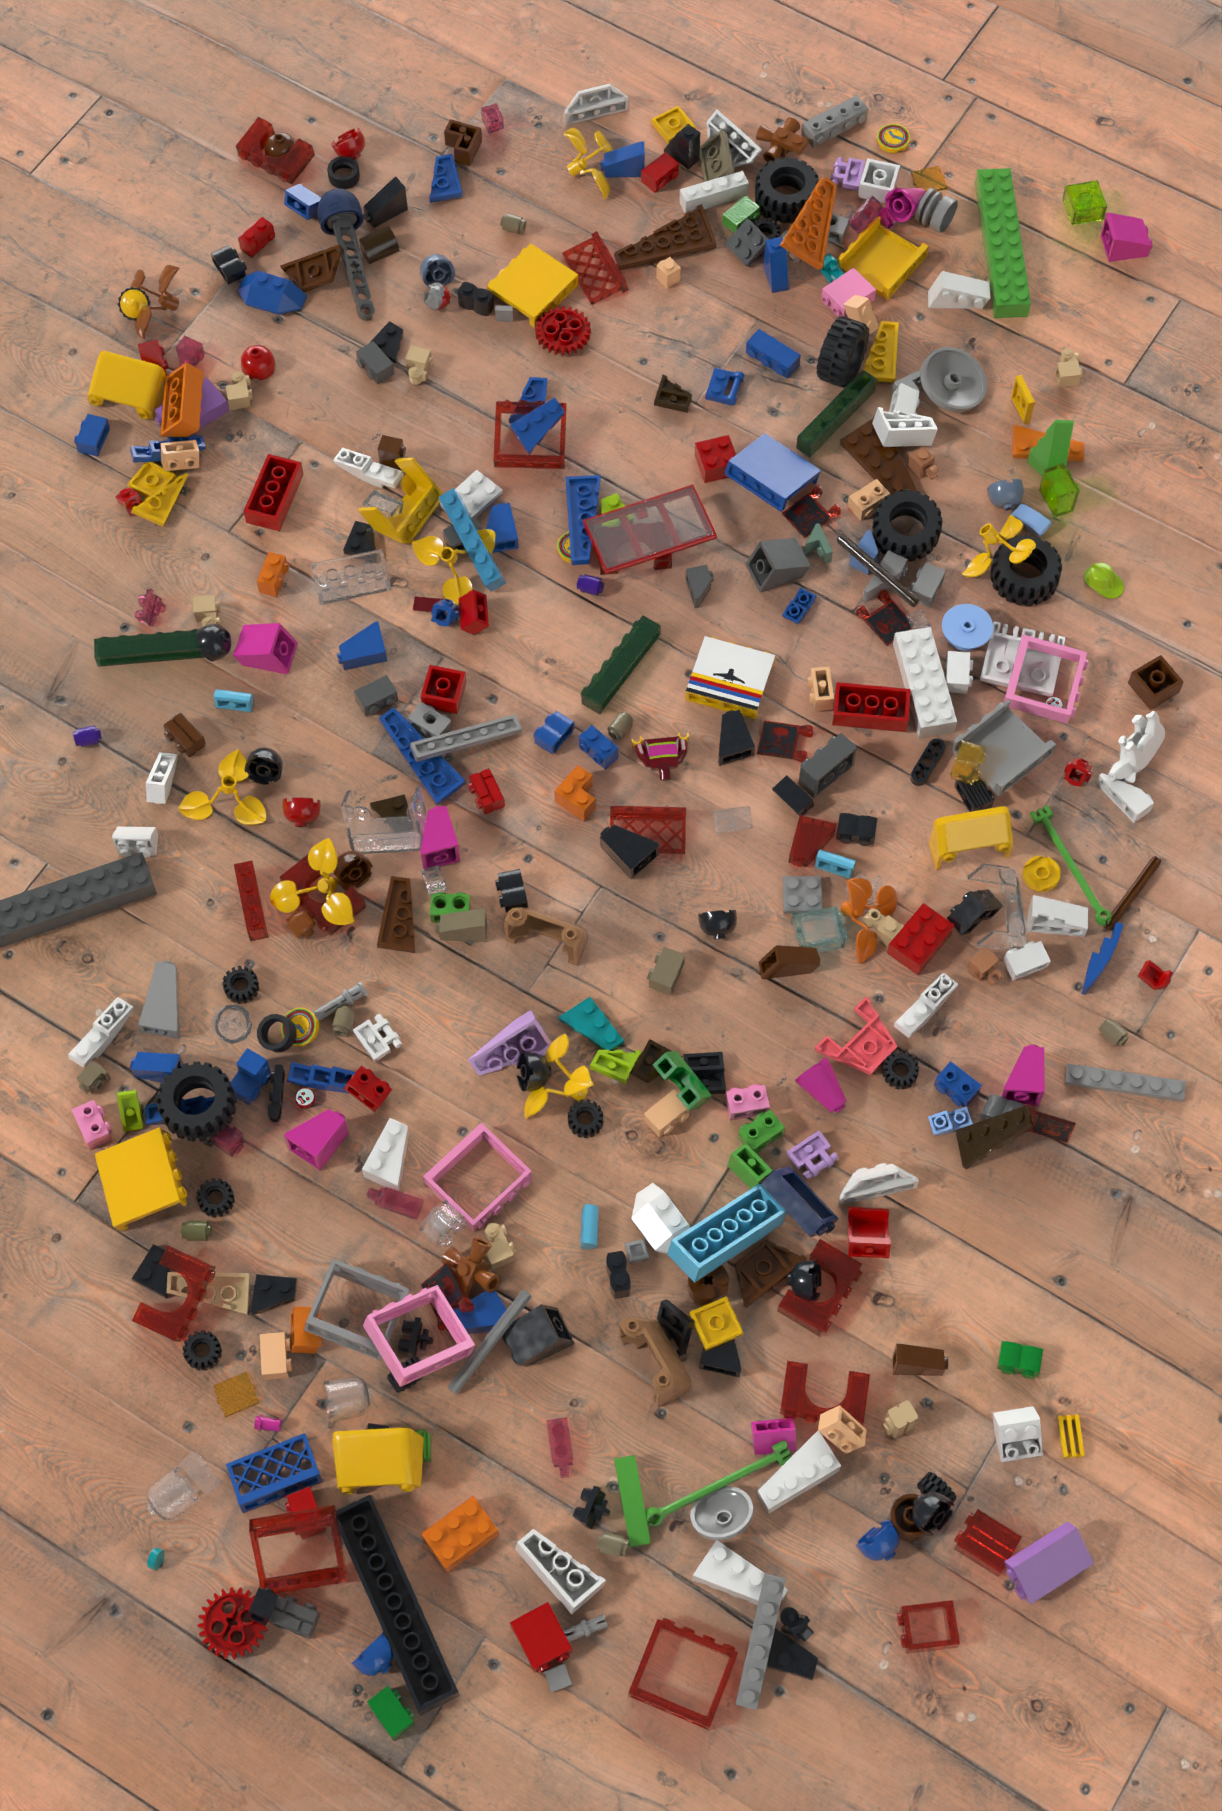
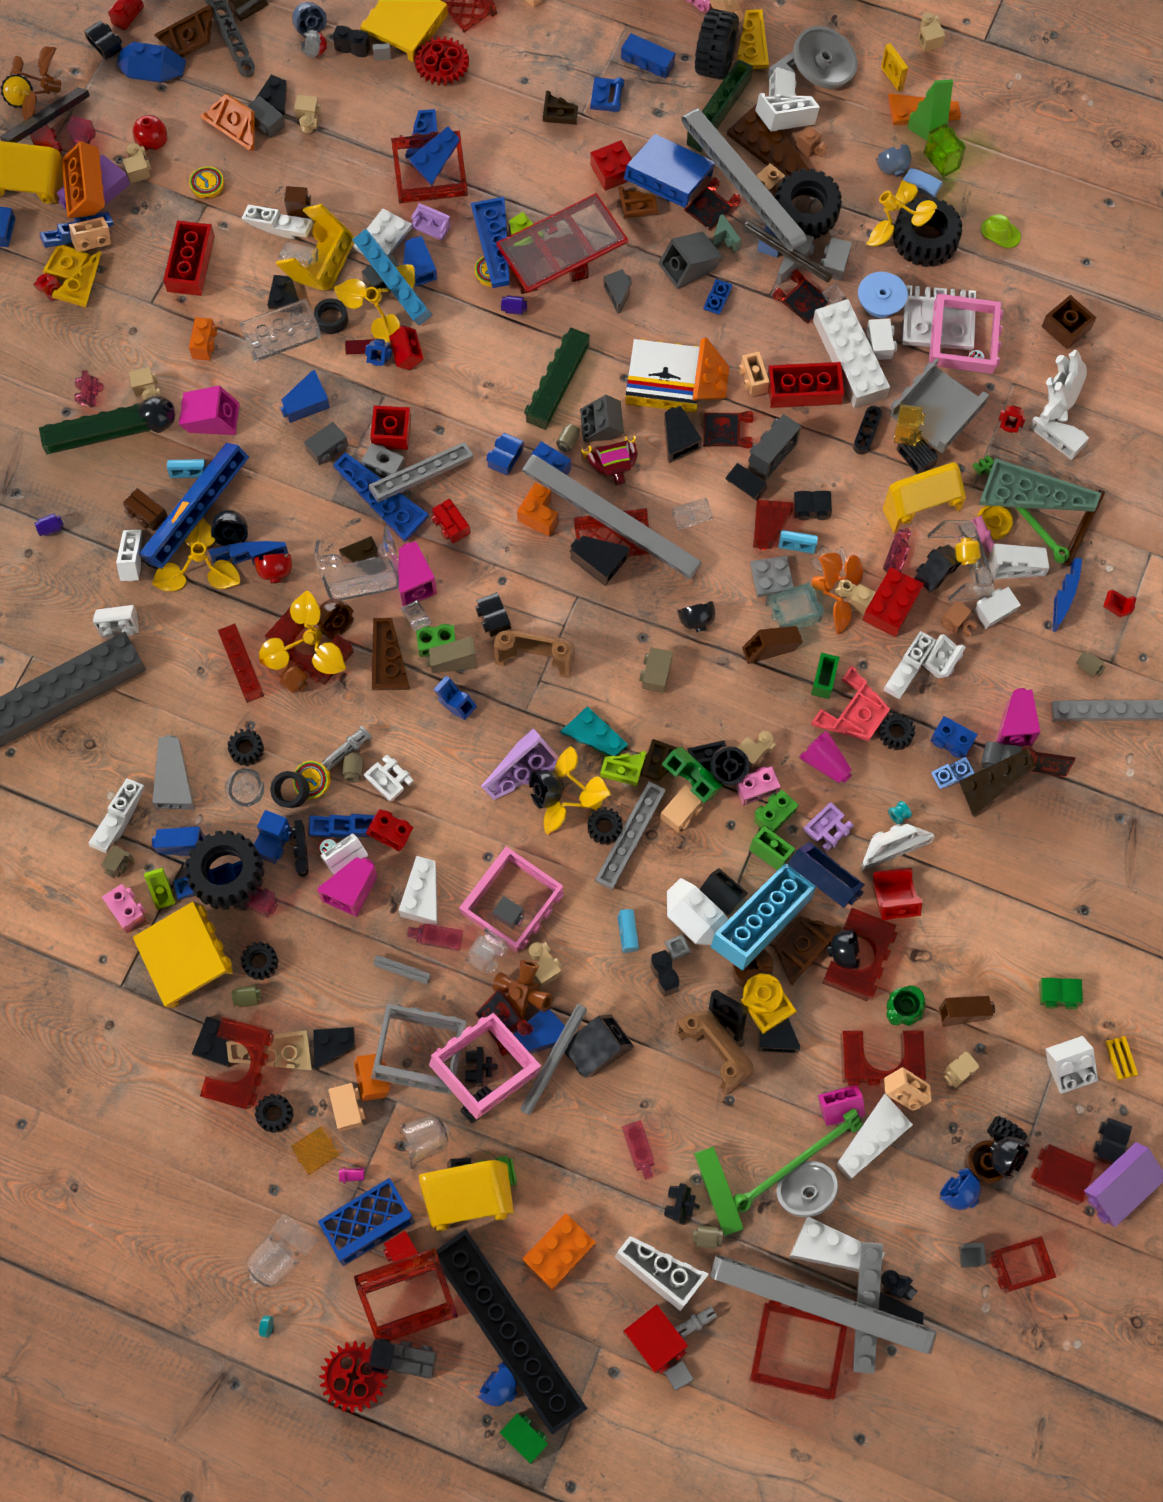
camera: 10 degrees left, 5 degrees up
none -> black tile [0,87,90,143]
none -> blue brick [139,443,249,569]
none -> tile [189,166,224,199]
none -> orange wing [200,94,255,151]
none -> blue slope [209,541,288,565]
none -> black tyre [313,298,348,334]
none -> white brick [320,833,368,875]
none -> light grey axle [373,955,431,984]
none -> lavender hinge [411,203,451,241]
none -> blue brick [433,676,477,720]
none -> dark grey brick [492,896,525,929]
none -> light grey beam [522,454,702,579]
none -> dark grey slope [580,394,624,442]
none -> light grey plate [595,782,666,891]
none -> dark orange wing [618,186,658,218]
none -> light grey beam [681,108,807,251]
none -> orange wing [692,337,730,401]
none -> black panel [700,868,748,915]
none -> black cylinder [710,746,750,785]
none -> light grey beam [710,1255,937,1354]
none -> tan brick [737,731,777,771]
none -> yellow tile [743,973,784,1014]
none -> green piece [811,652,840,699]
none -> clear pink hinge [883,528,911,572]
none -> green piece [886,985,926,1026]
none -> teal wheel [888,801,912,824]
none -> white bracket [922,634,966,678]
none -> yellow head [955,537,981,565]
none -> dark grey panel [959,1243,986,1268]
none -> bright pink pin [970,515,994,554]
none -> sand green wing [979,458,1101,512]
none -> black brick [1092,1118,1132,1165]

